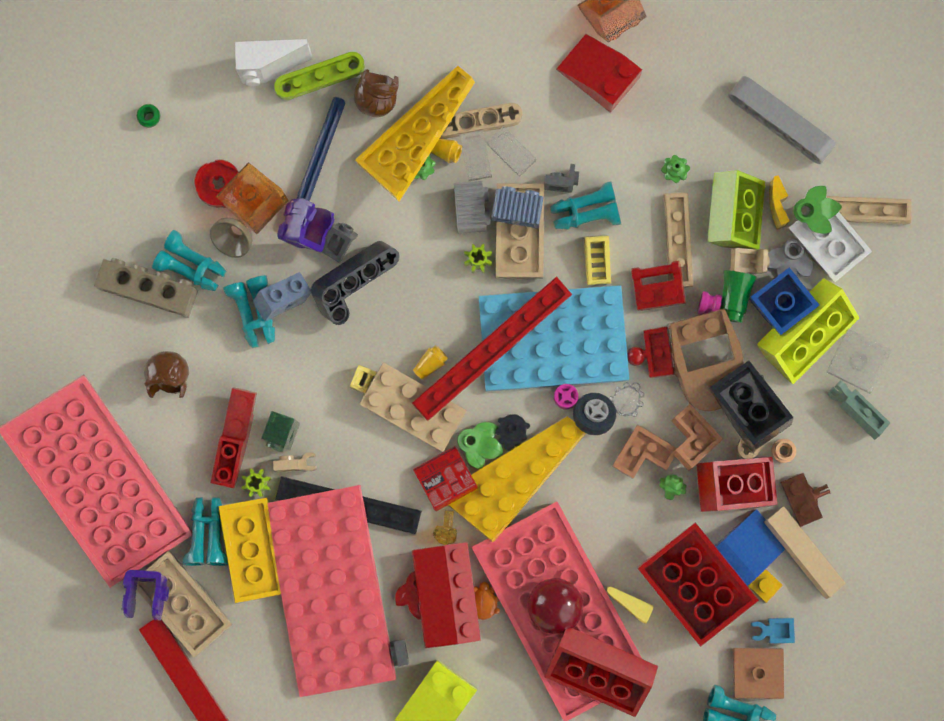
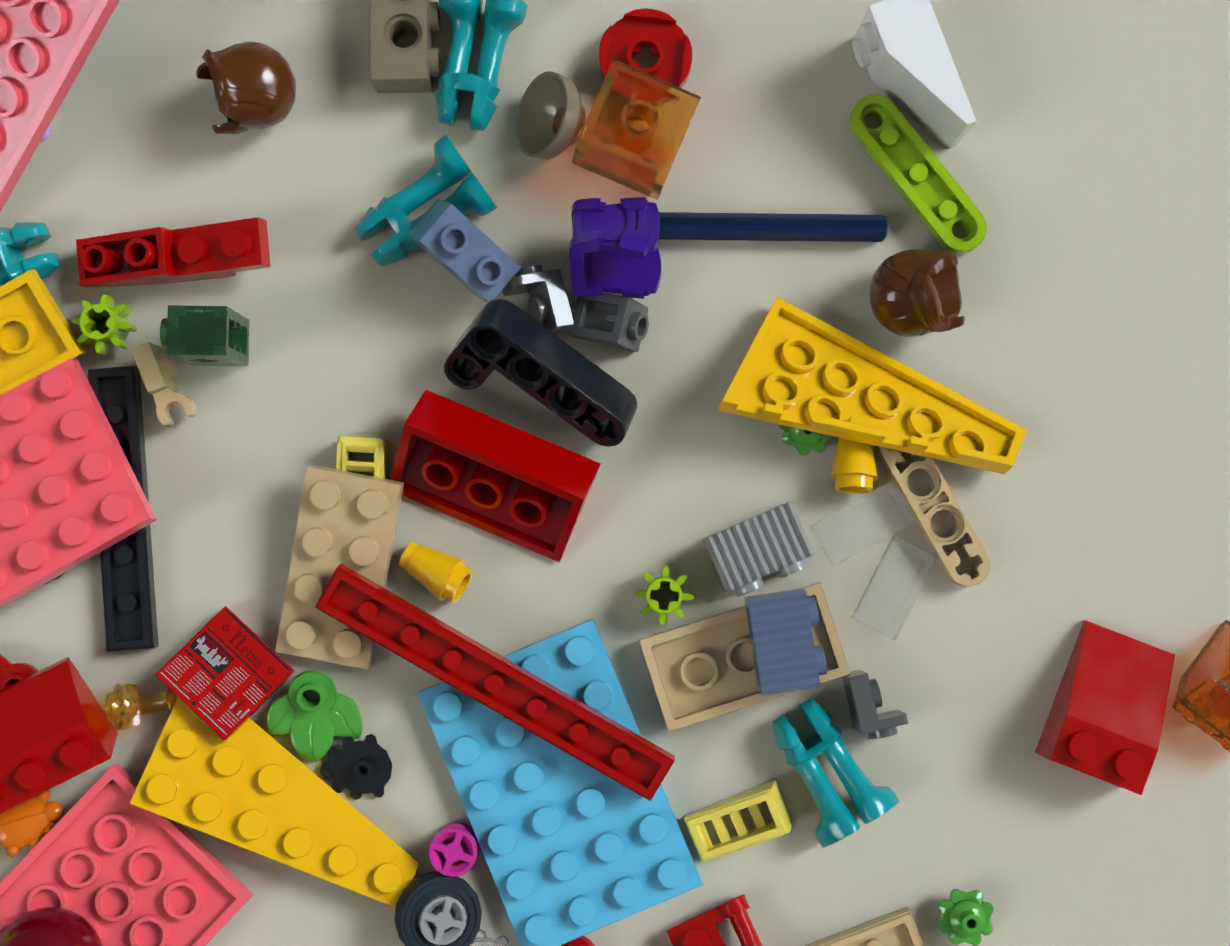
camera: 70 degrees right, 5 degrees up
none -> red slope [390,389,601,563]
none -> dark grey bracket [502,265,574,335]

